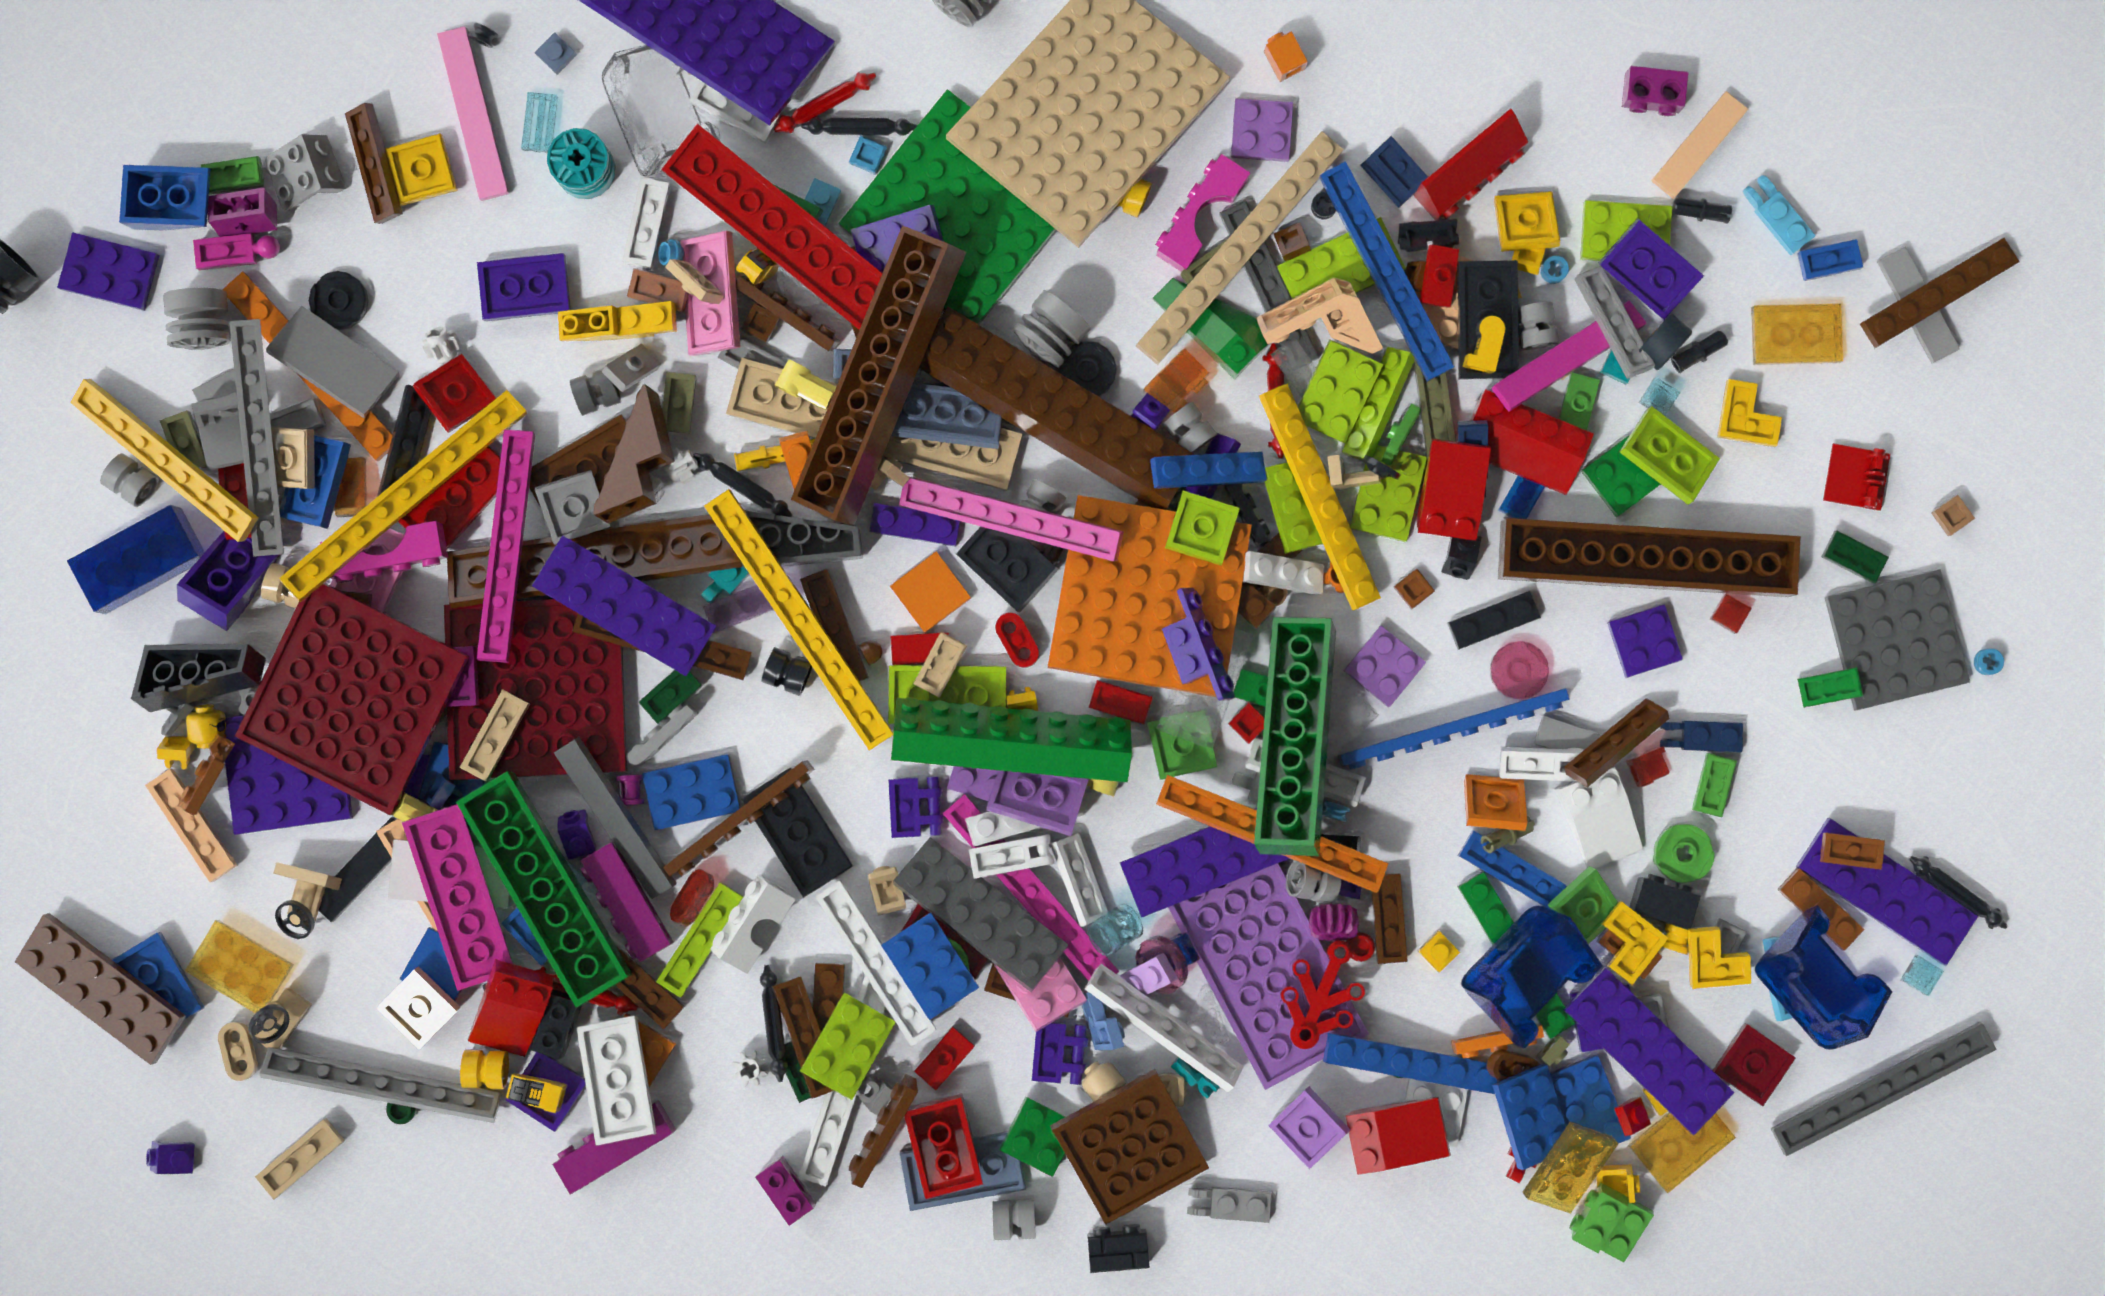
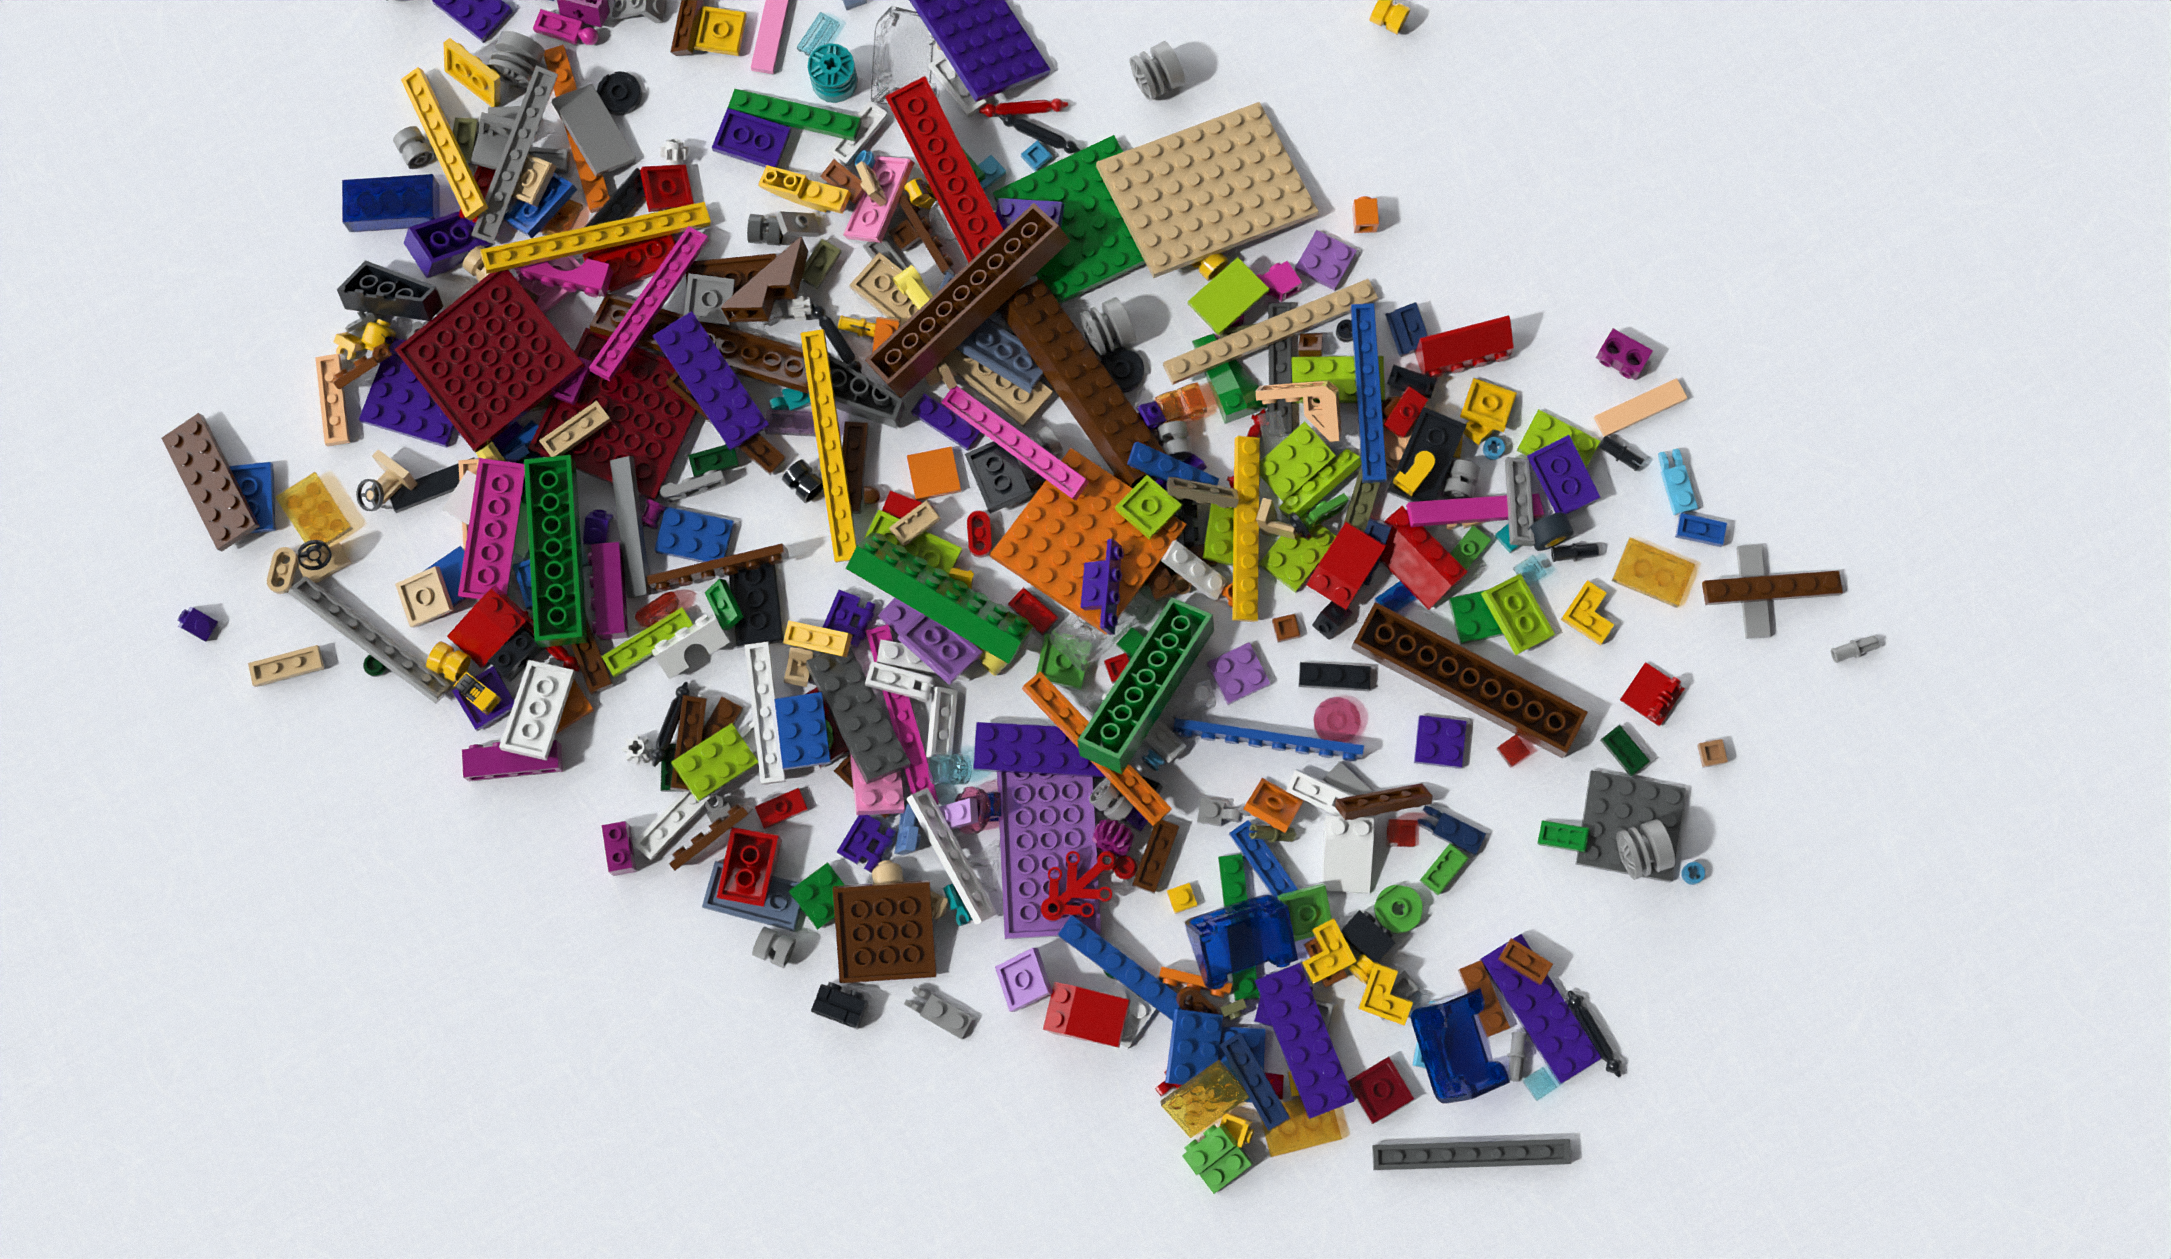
camera: 25 degrees right, 10 degrees down
none -> yellow plate [443,38,501,107]
none -> green plate [705,579,744,631]
none -> green plate [727,89,862,142]
none -> yellow plate [783,621,852,658]
none -> dark tan plate [1166,477,1239,508]
none -> lime tile [1187,257,1269,336]
none -> light grey plate [1197,798,1240,827]
none -> dark blue plate [1220,1032,1291,1131]
none -> light grey axle [1507,1032,1528,1082]
none -> light grey wheel [1616,819,1675,880]
none -> light grey axle [1830,636,1880,663]

